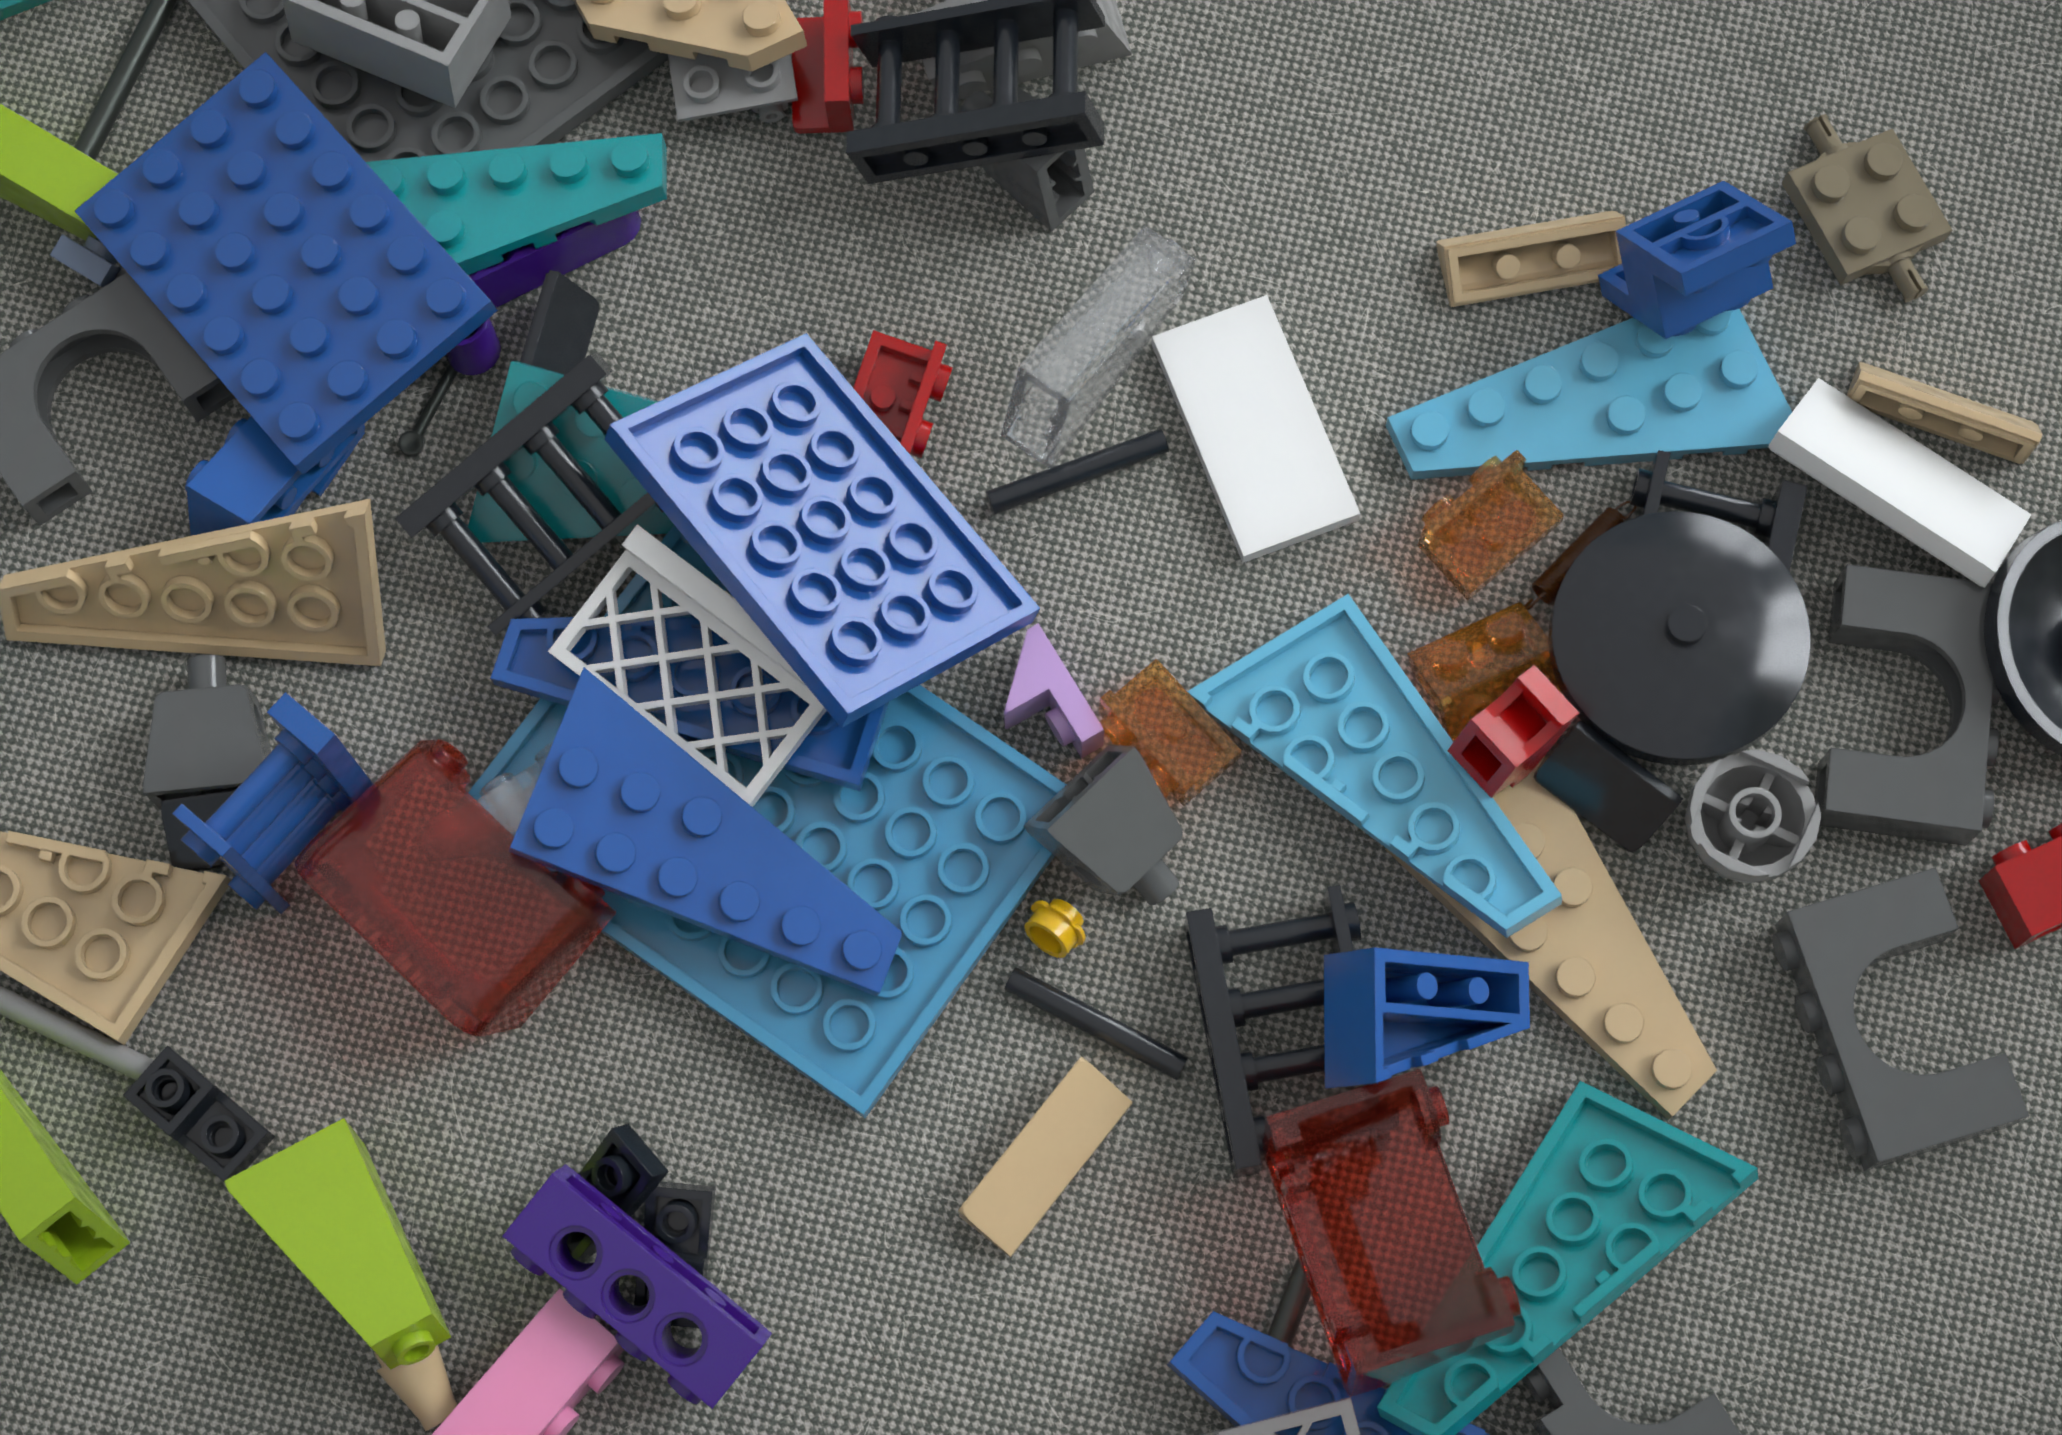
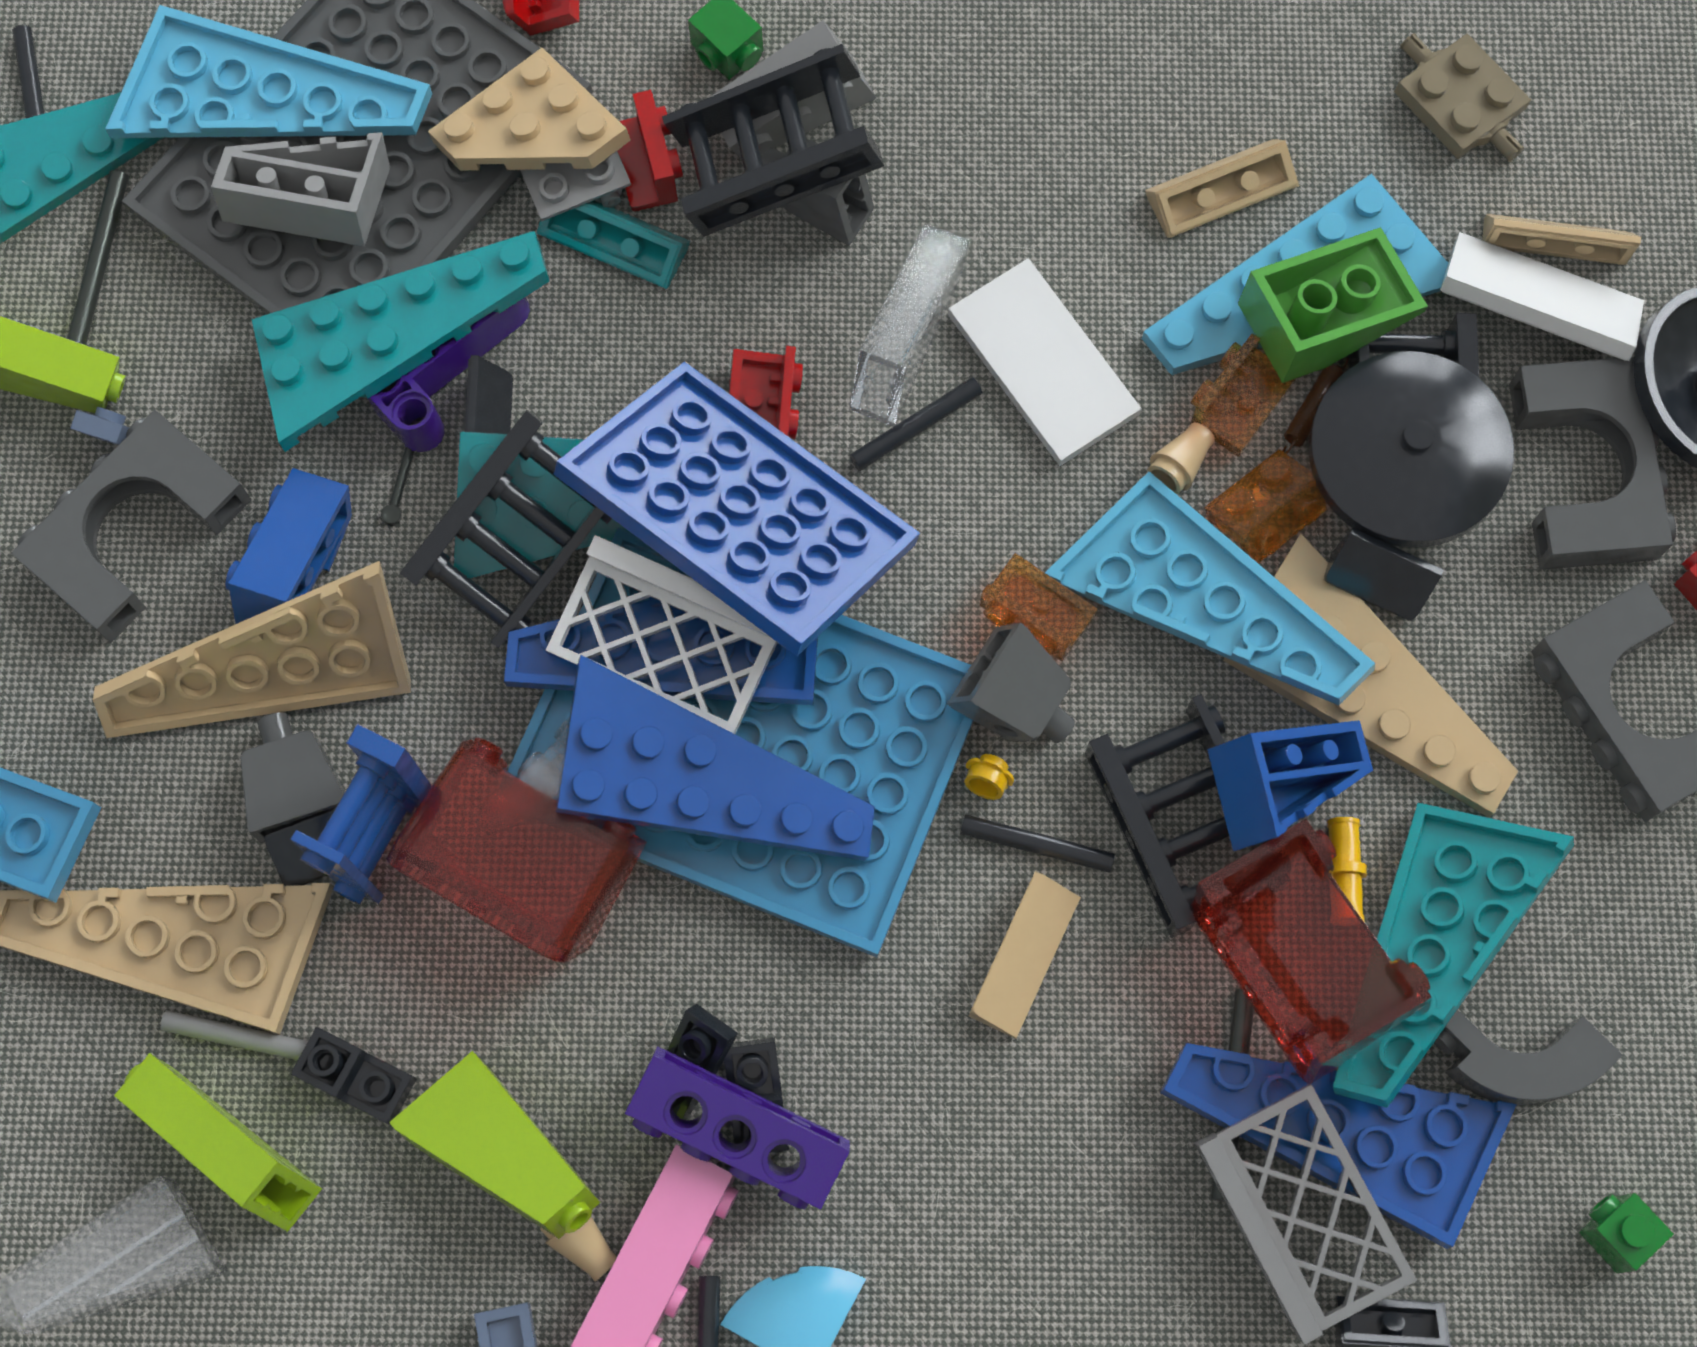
camera: 15 degrees left, 0 degrees up
blue plate [75,52,498,475] -> none
lavender slope [1004,623,1104,758] -> none
red brick [1447,665,1579,798] -> none
blue bracket [1598,181,1796,339] -> none
light grey cylinder [1685,749,1821,884] -> none
none -> teal slope [536,200,691,289]
none -> tan cone [1147,423,1215,494]
none -> bright green slope [1238,227,1428,383]
none -> yellow pin [1324,817,1367,926]

